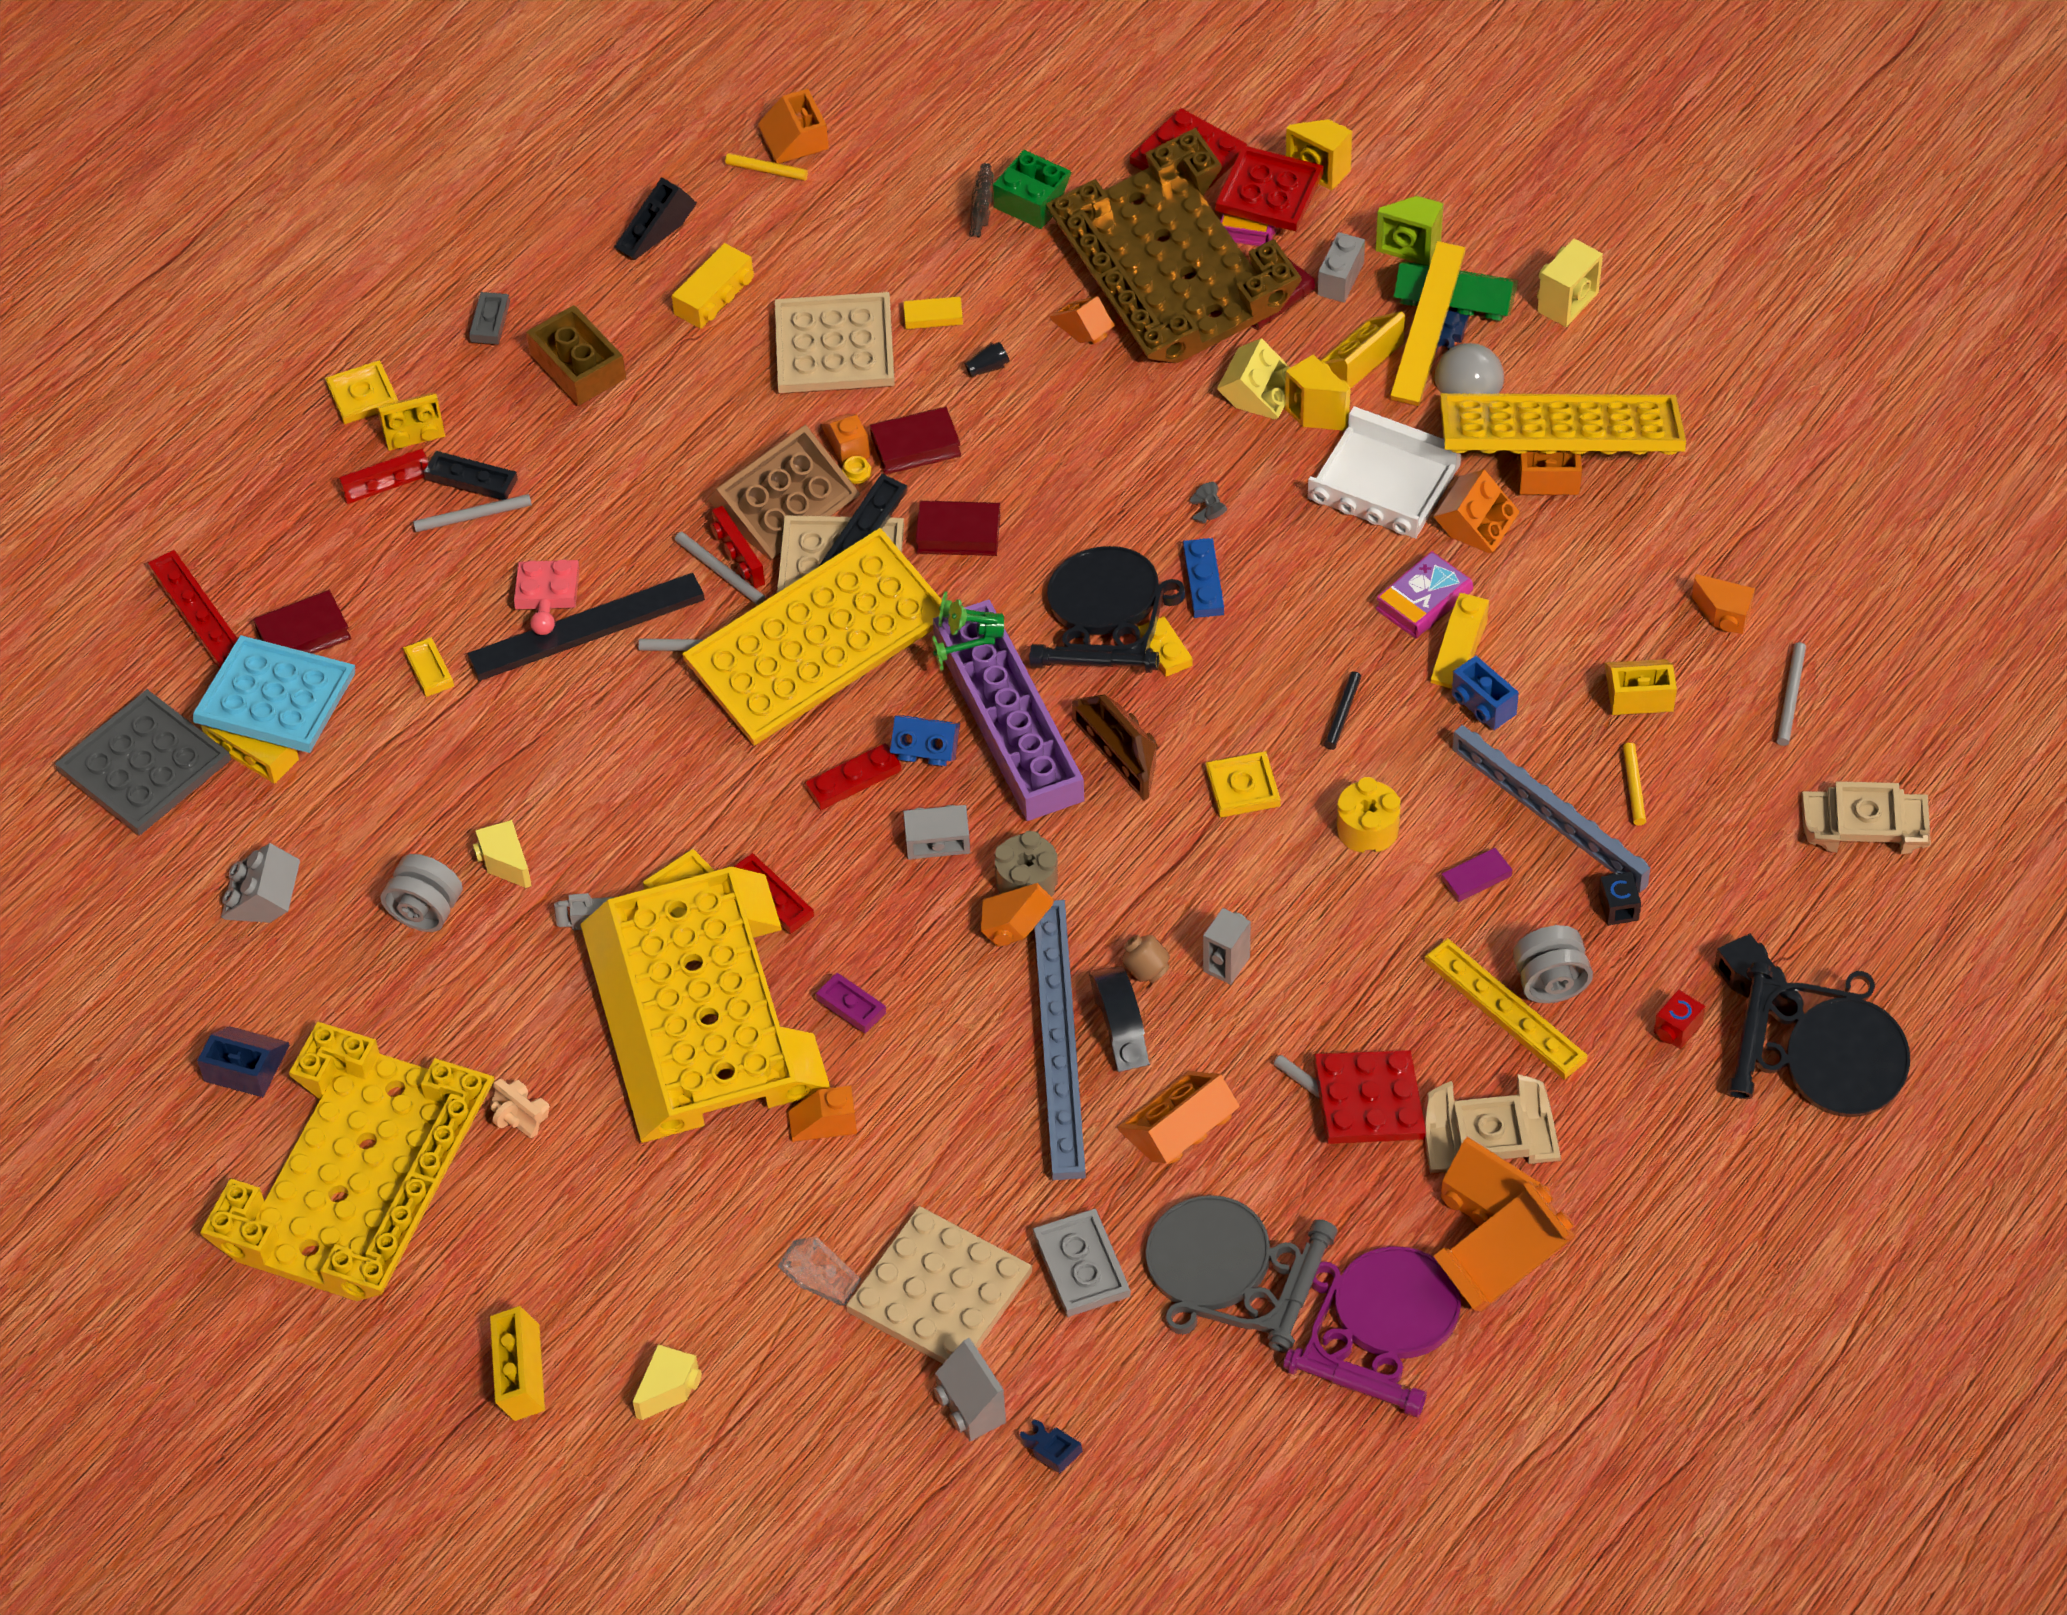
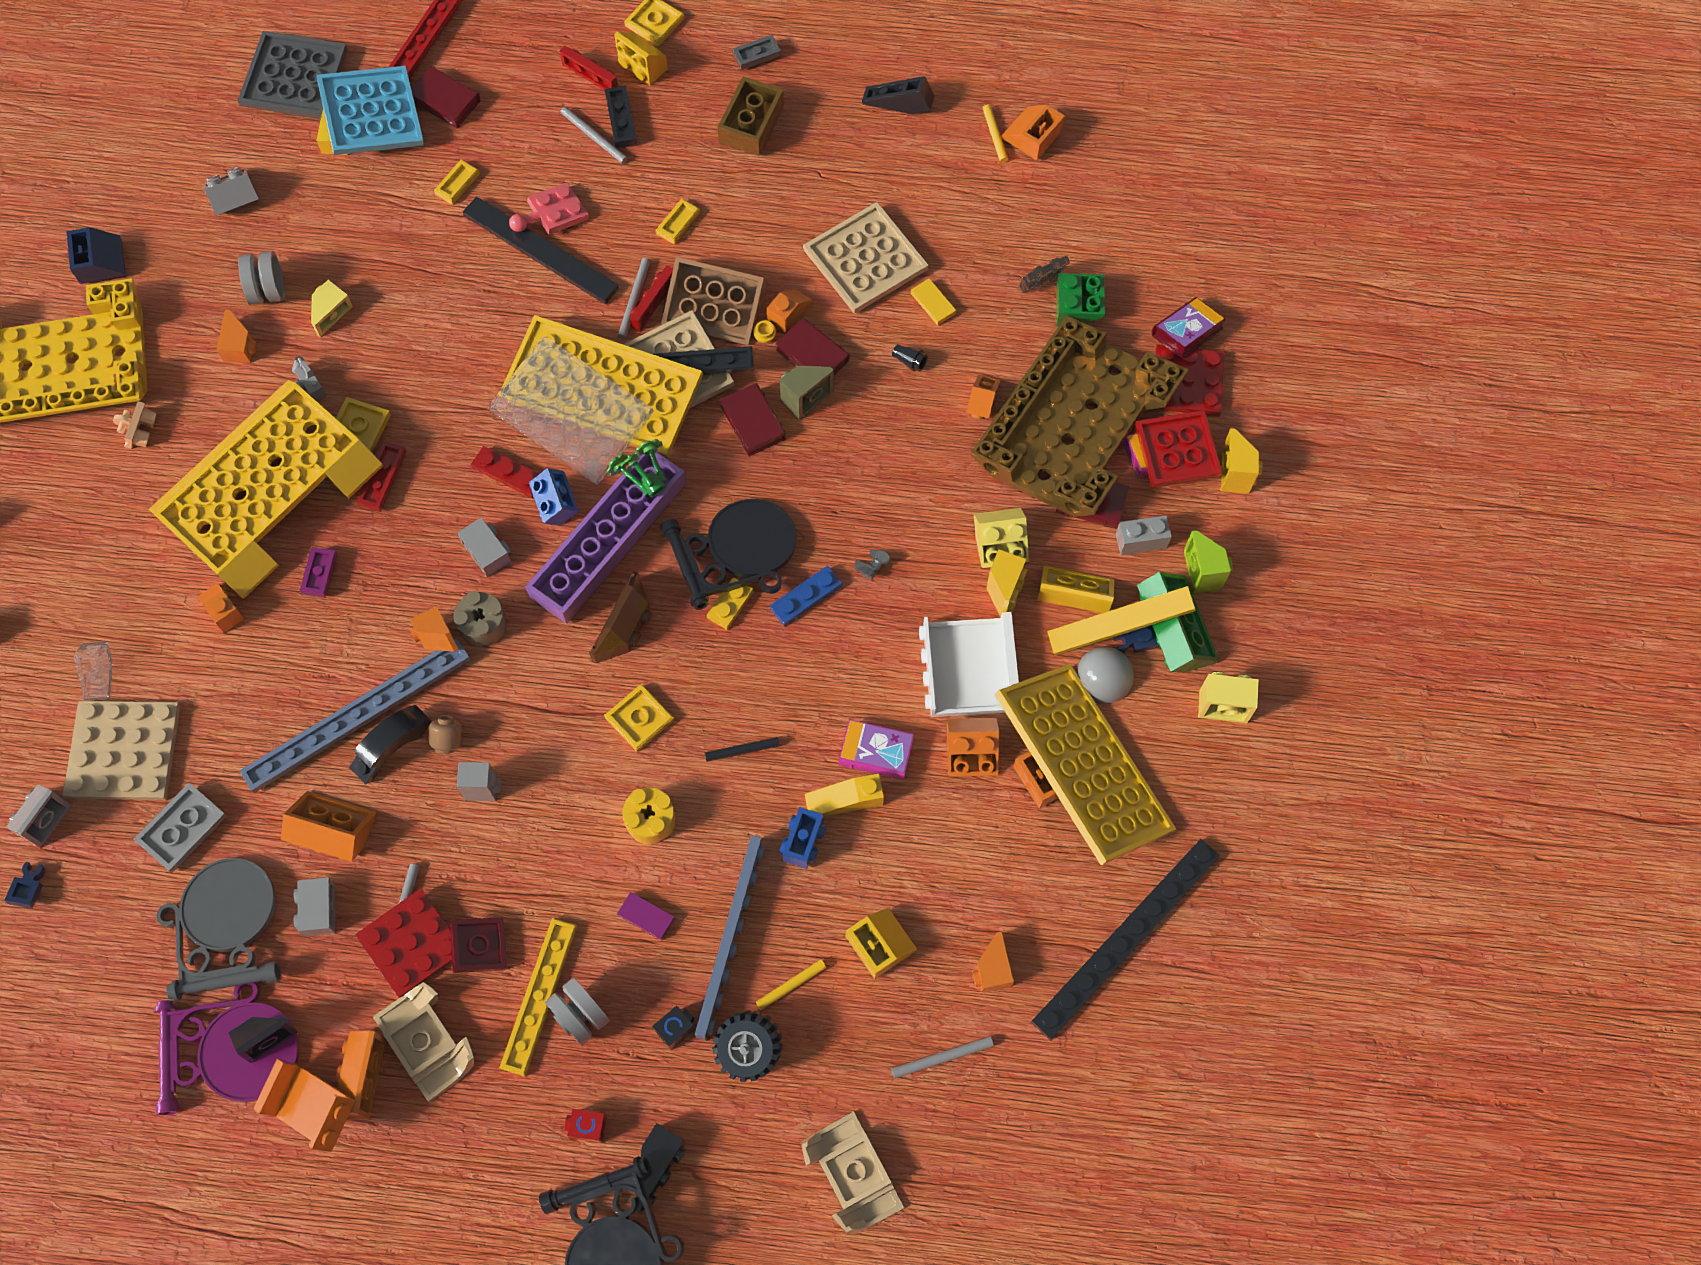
camera: 55 degrees right, 15 degrees up
light grey bar [639,639,704,651] -> none
yellow brick [672,243,754,329] -> none
none -> orange slope [216,310,256,363]
none -> black slope [228,1017,297,1063]
none -> light grey brick [294,877,335,937]
none -> dark red plate [450,917,507,973]
none -> clear plate [487,335,654,485]
none -> yellow tile [656,198,700,245]
none -> black wheel [712,1010,783,1082]
none -> olive slope [780,366,834,420]
none -> black plate [1031,839,1220,1040]
none -> piece [1152,297,1226,359]

